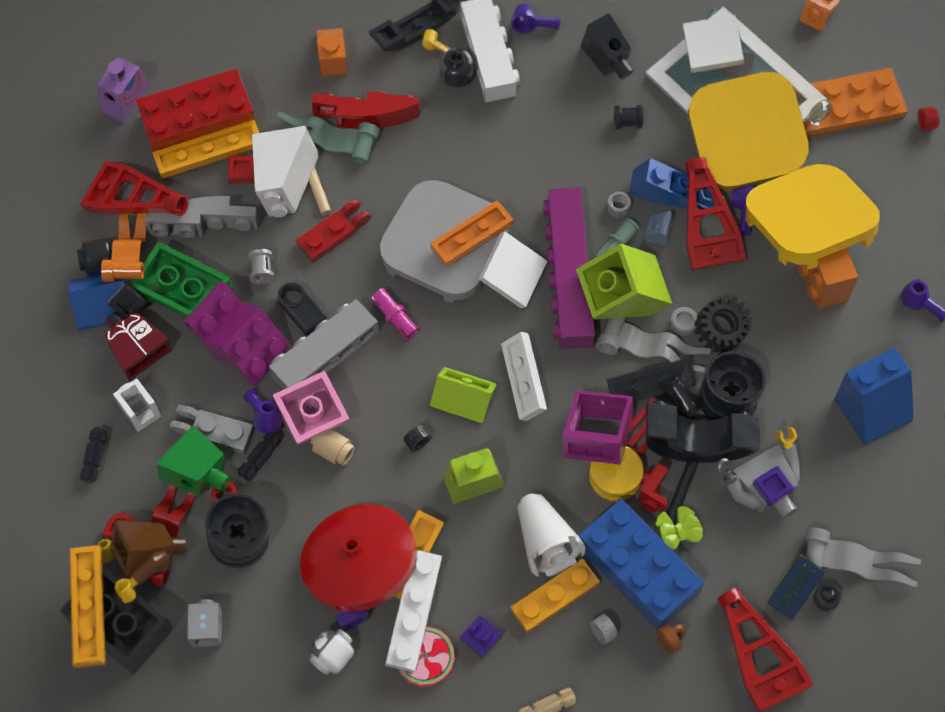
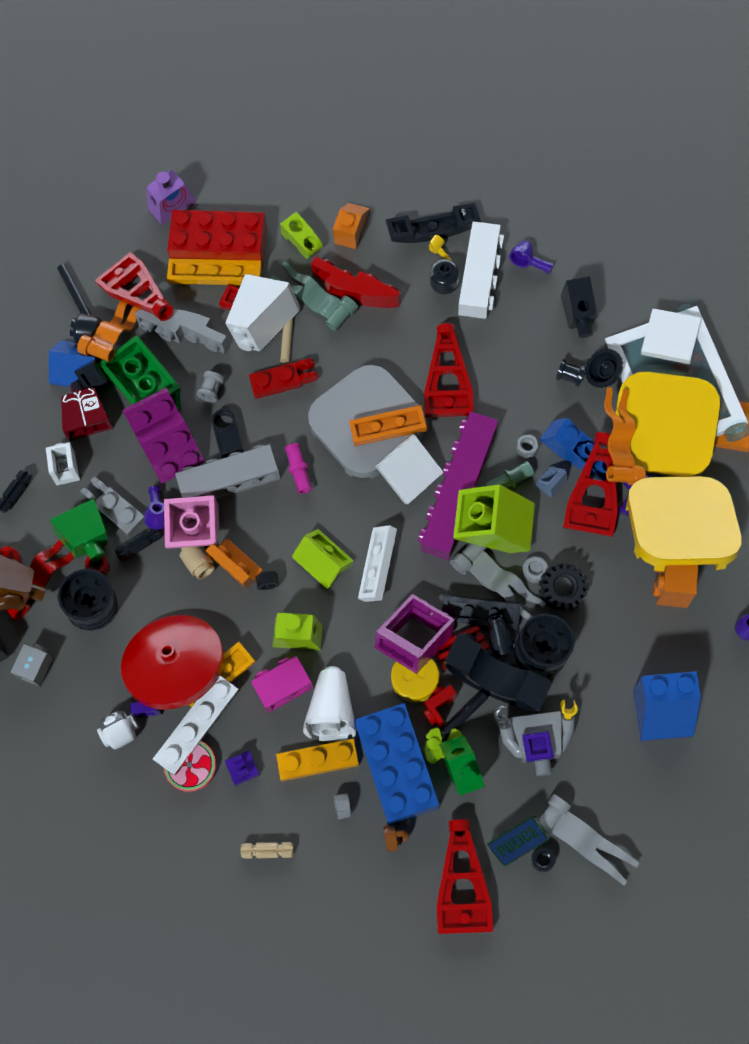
camera: 30 degrees right, 5 degrees up
none -> black bar [57,264,92,315]
none -> orange bracket [206,539,263,589]
none -> dark pink brick [251,656,313,713]
none -> lime leg [280,212,323,259]
none -> red plate [424,323,474,418]
none -> green torso [439,735,485,796]
none -> black hat [585,348,623,388]
none -> orange flag [604,387,646,485]

